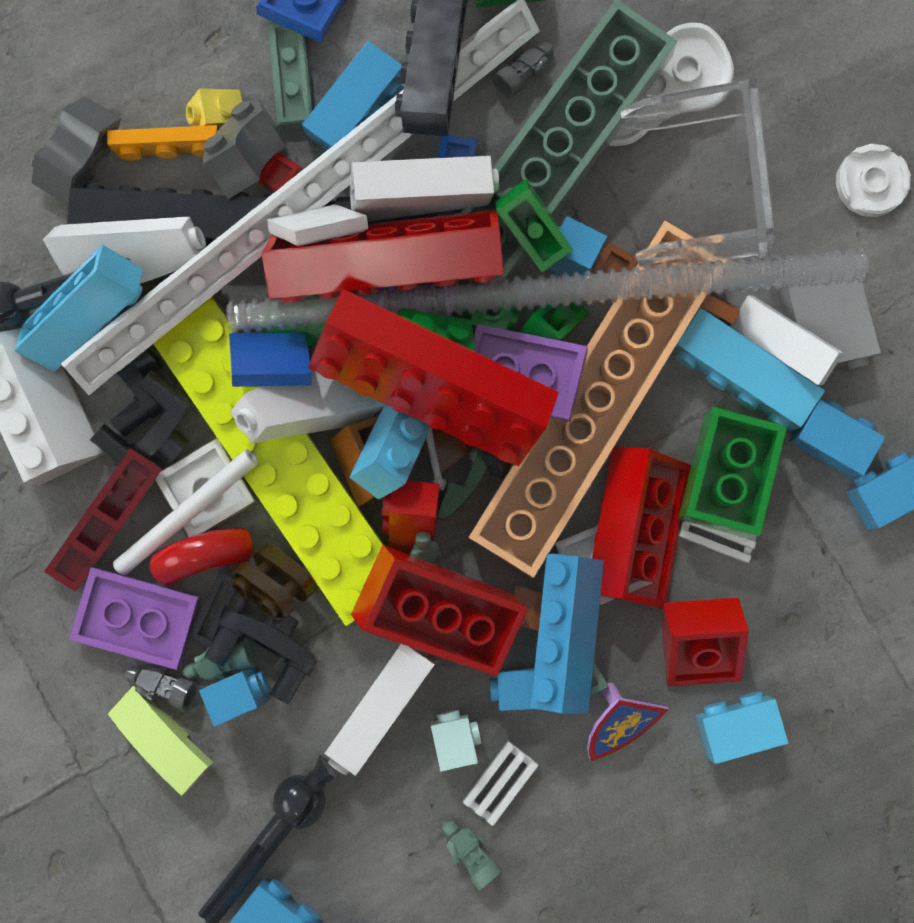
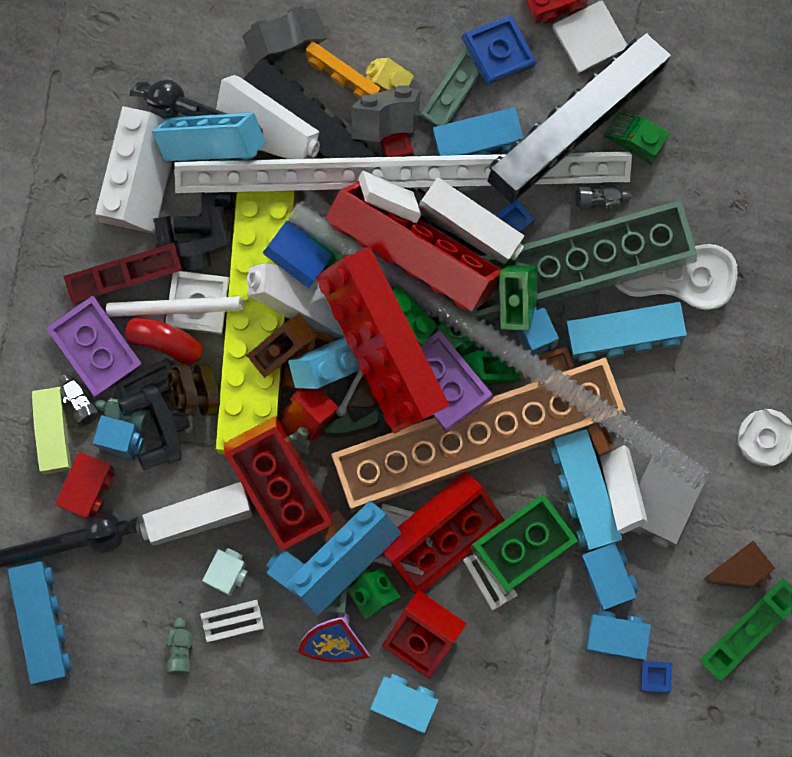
camera: 40 degrees right, 5 degrees down
clear piece [620,78,775,271] -> none
none -> red brick [55,451,116,520]
none -> reddish brown slope [246,313,317,378]
none -> green brick [347,568,400,619]
none -> medium azure brick [565,302,687,363]

